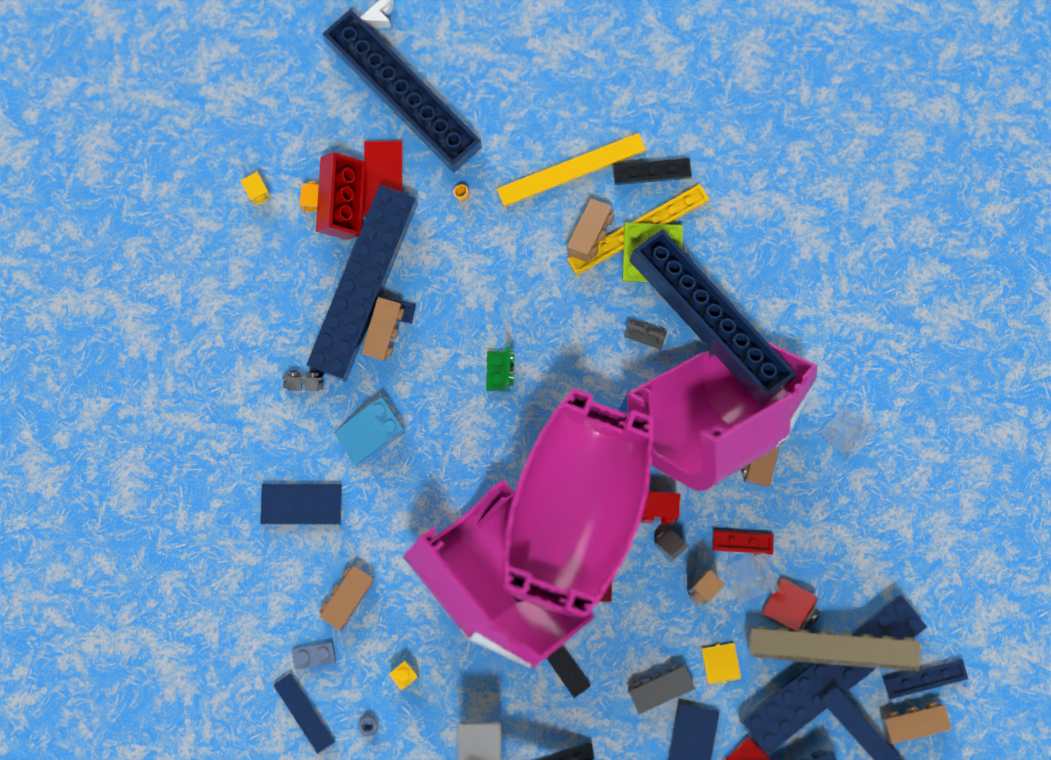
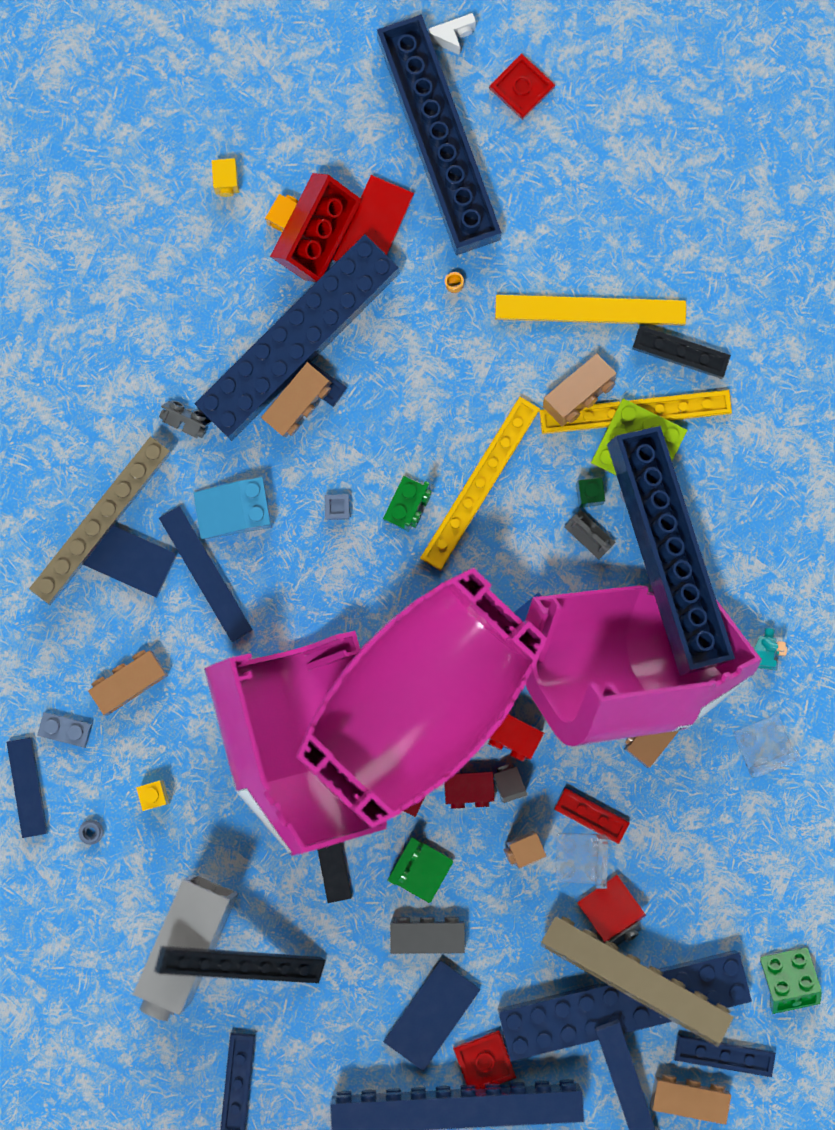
camera: 20 degrees right, 5 degrees up
yellow piece [701,643,741,684] -> none
none -> dark tan brick [29,436,170,605]
none -> dark blue tile [159,506,253,642]
none -> sand blue plate [324,494,350,520]
none -> green bracket [387,837,453,903]
none -> yellow tile [420,397,540,571]
none -> dark red brick [444,772,495,809]
none -> red tile [489,53,555,120]
none -> dark green brick [576,477,605,508]
none -> teal piece [754,628,788,671]
none -> bracket [760,948,822,1014]

